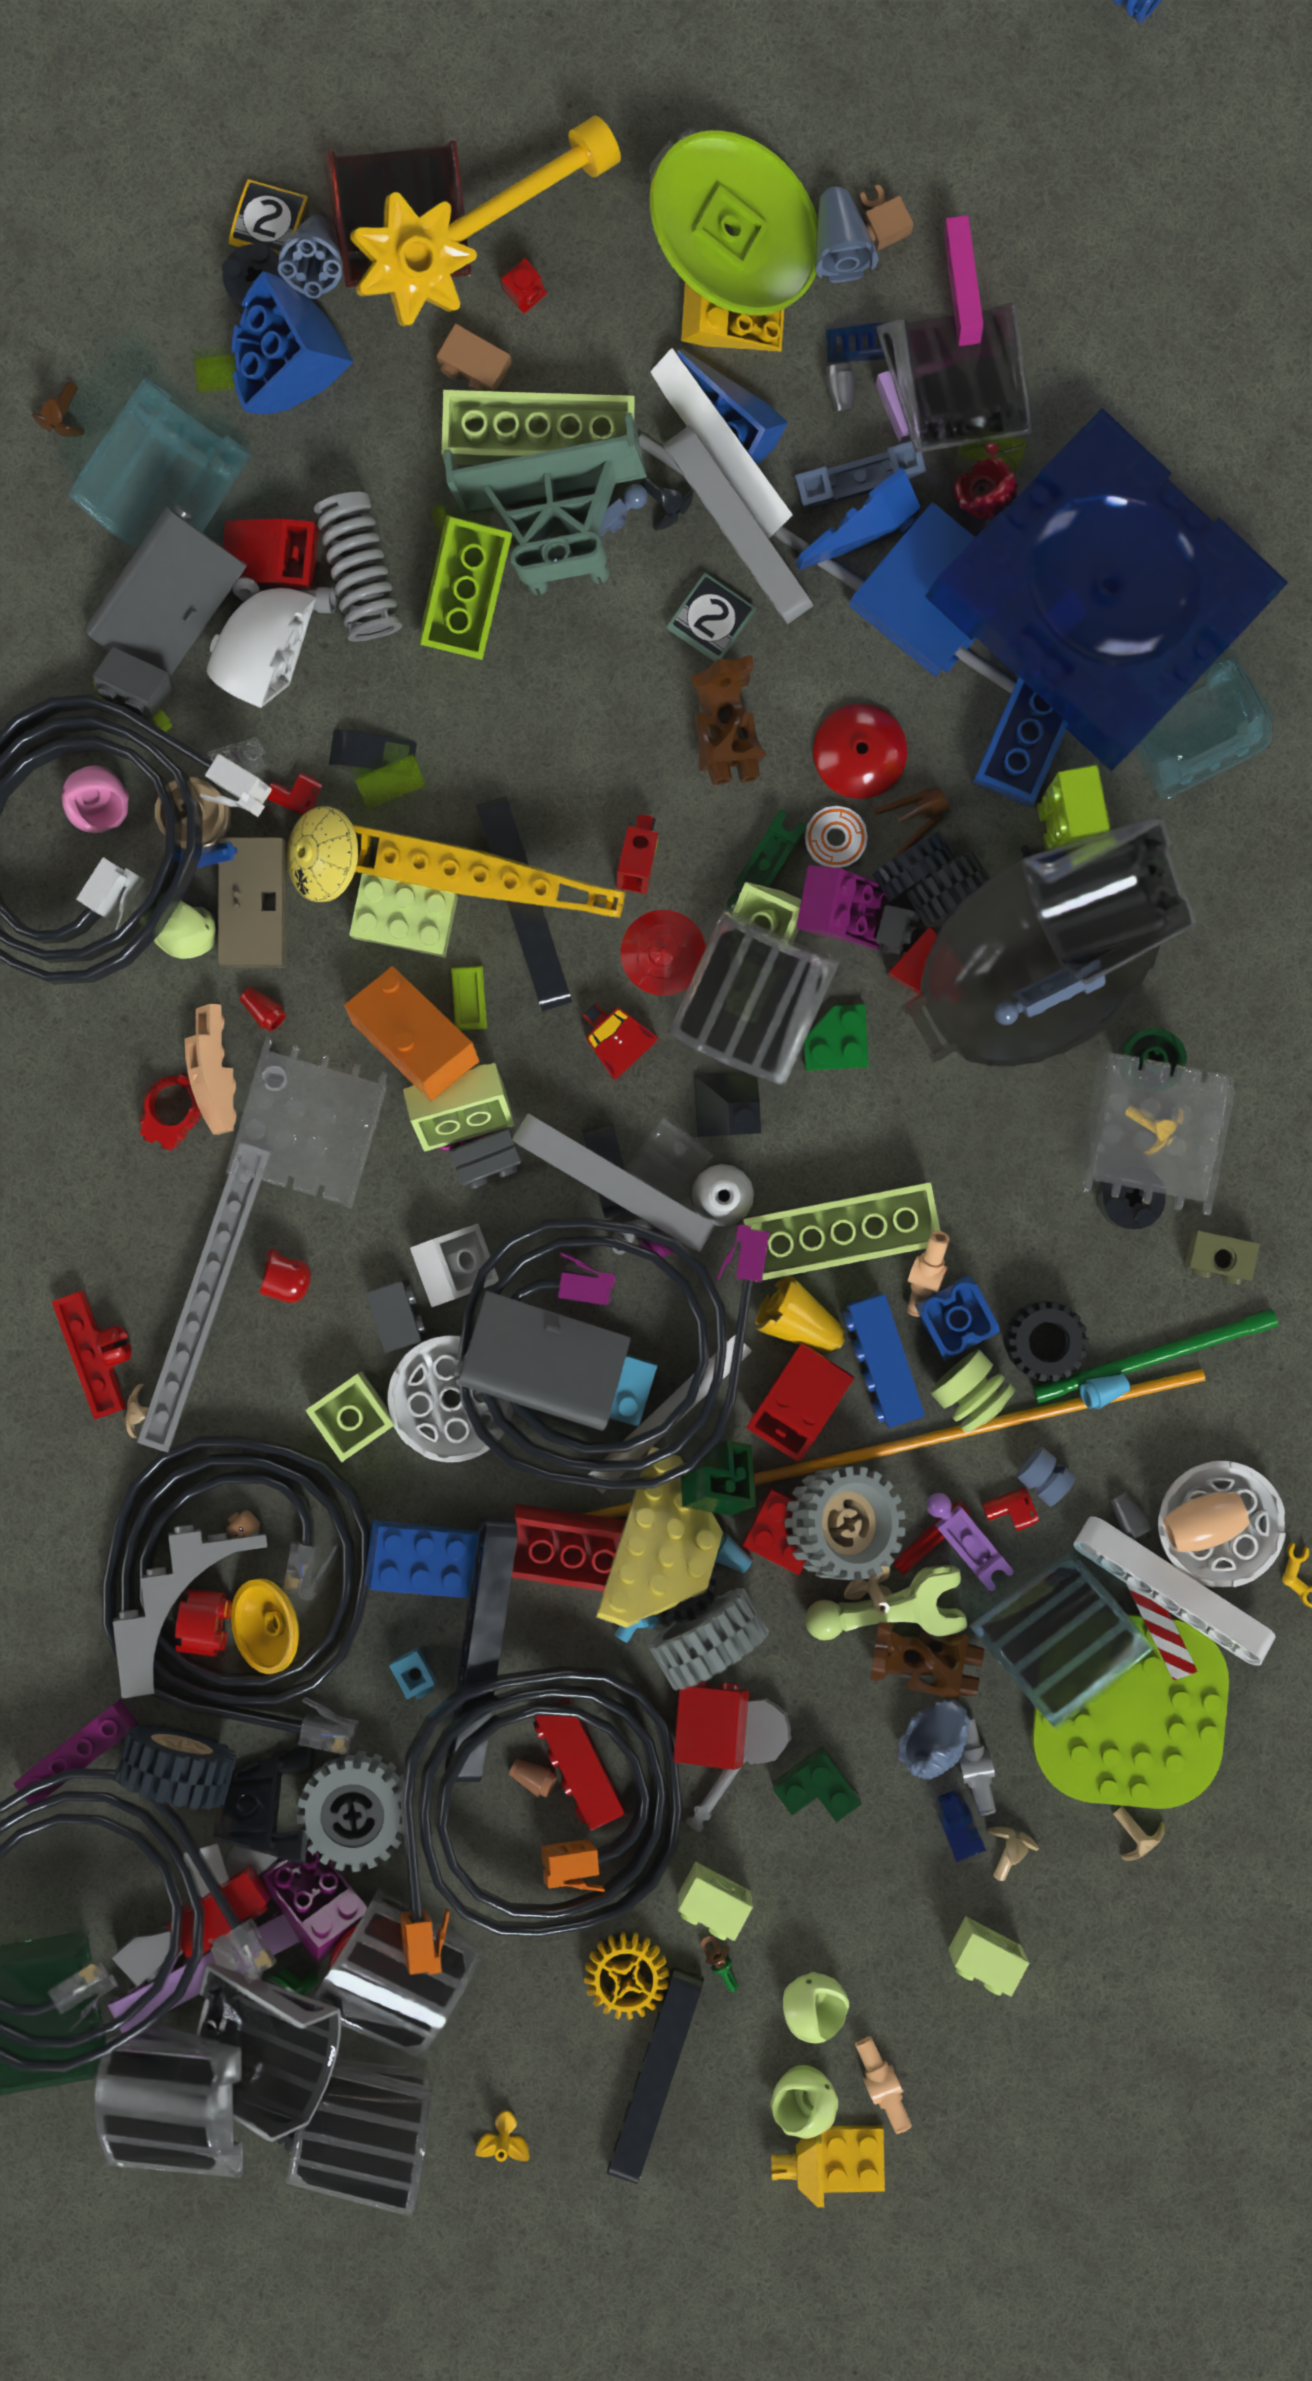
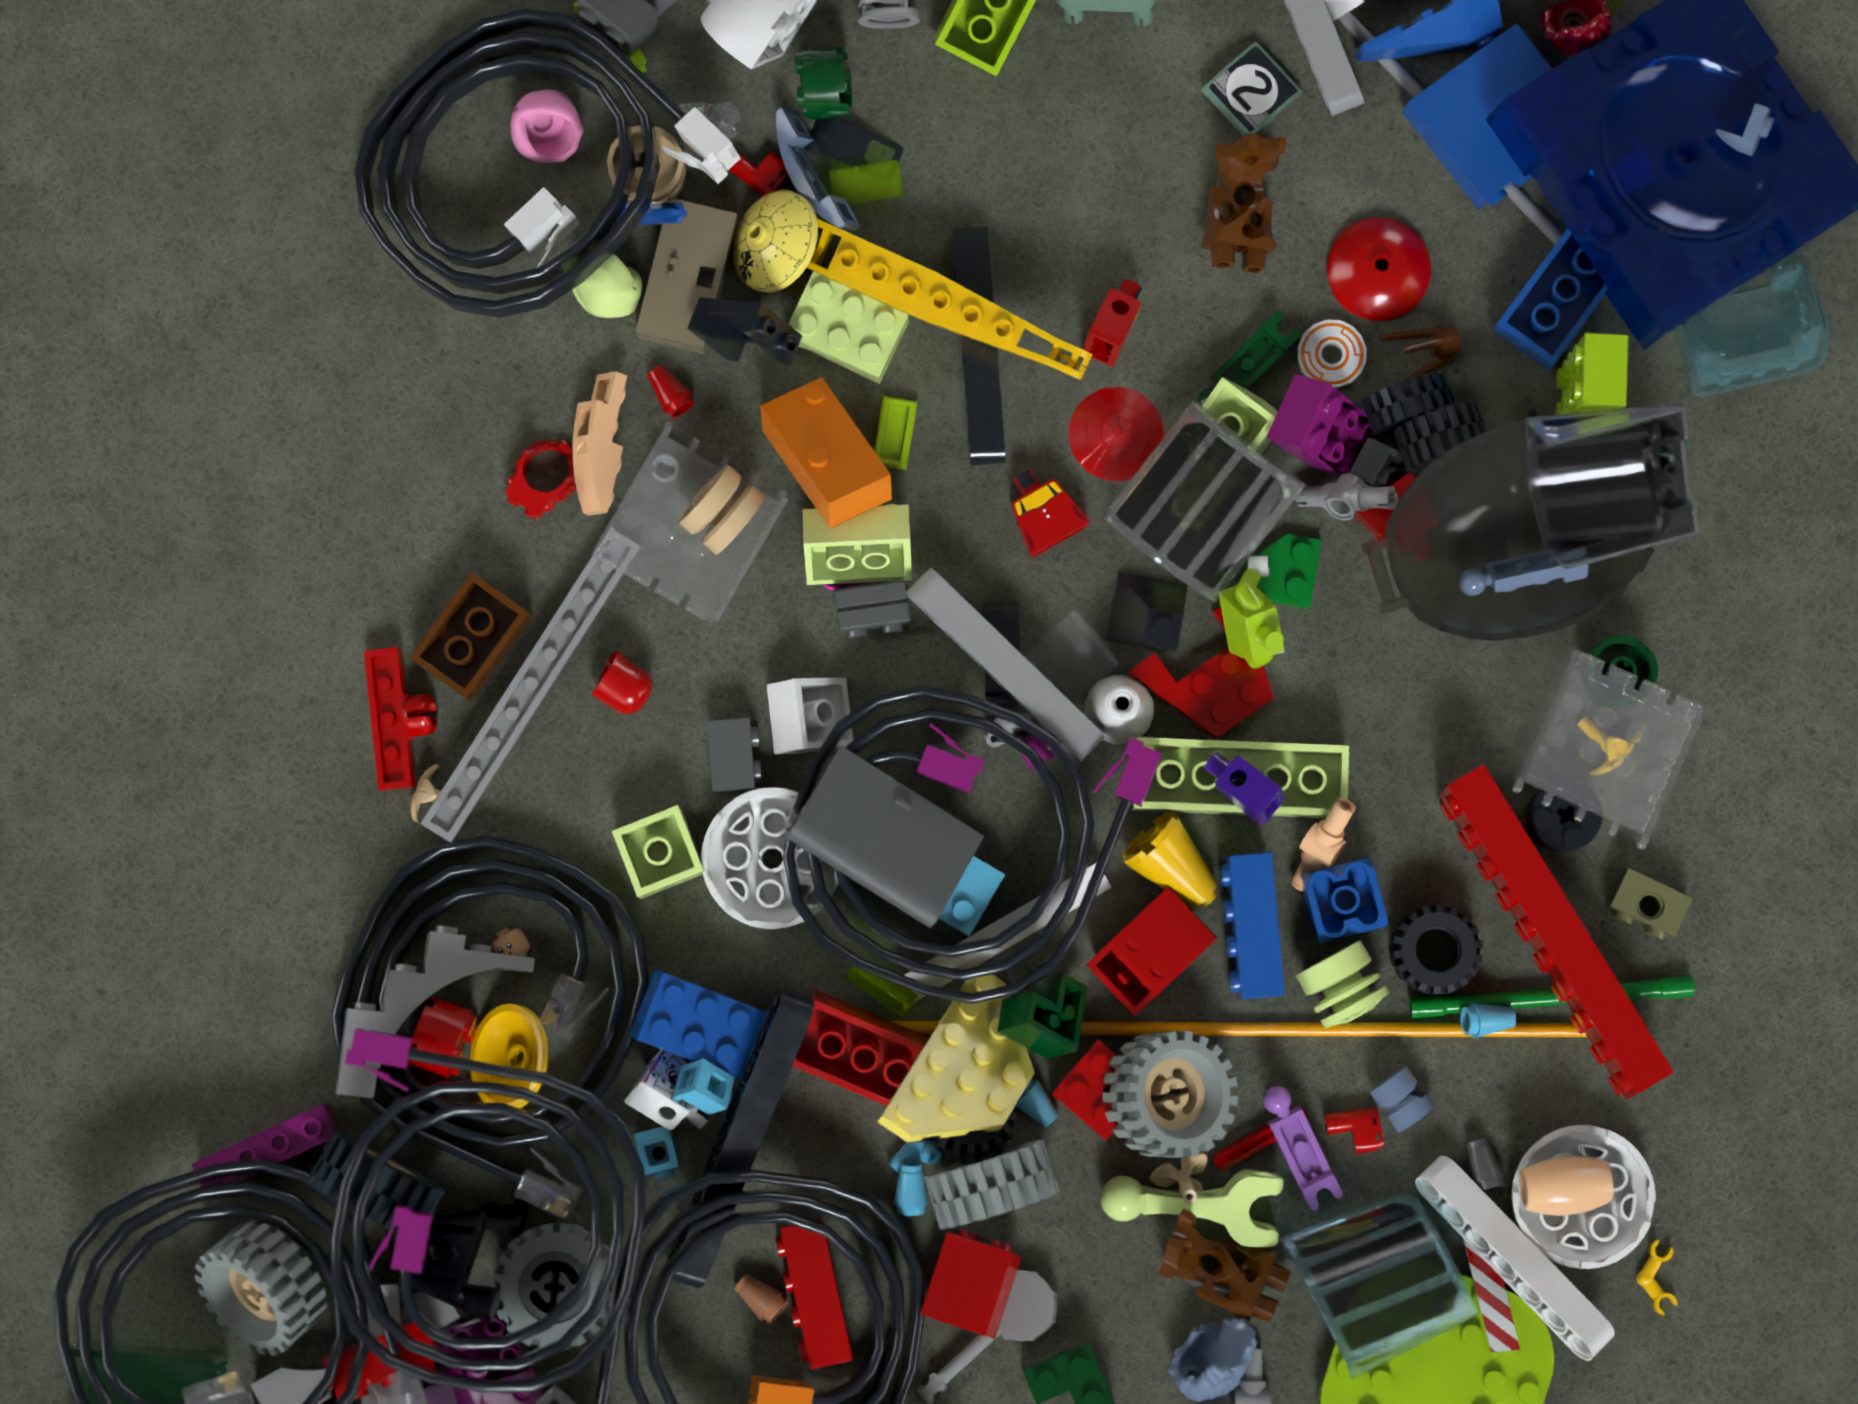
camera: 20 degrees right, 5 degrees down
none -> light grey wheel [195,1221,327,1356]
none -> black piece [331,1028,645,1393]
none -> reddish brown brick [409,572,533,702]
none -> white torso [624,1049,712,1130]
none -> medium azure brick [672,1059,735,1115]
none -> tan wheel [678,464,766,555]
none -> black panel [687,297,803,366]
none -> sand blue slope [776,107,861,231]
none -> dark green brick [795,46,853,120]
none -> clear neon green tile [846,955,918,1017]
none -> medium azure cone [893,1161,928,1216]
none -> red wing [1128,607,1274,739]
none -> dark purple torso [1204,752,1285,827]
none -> lime torso [1218,556,1284,668]
none -> light grey pin [1295,473,1398,521]
none -> red brick [1439,764,1674,1100]
none -> sand blue plate [1716,103,1774,156]

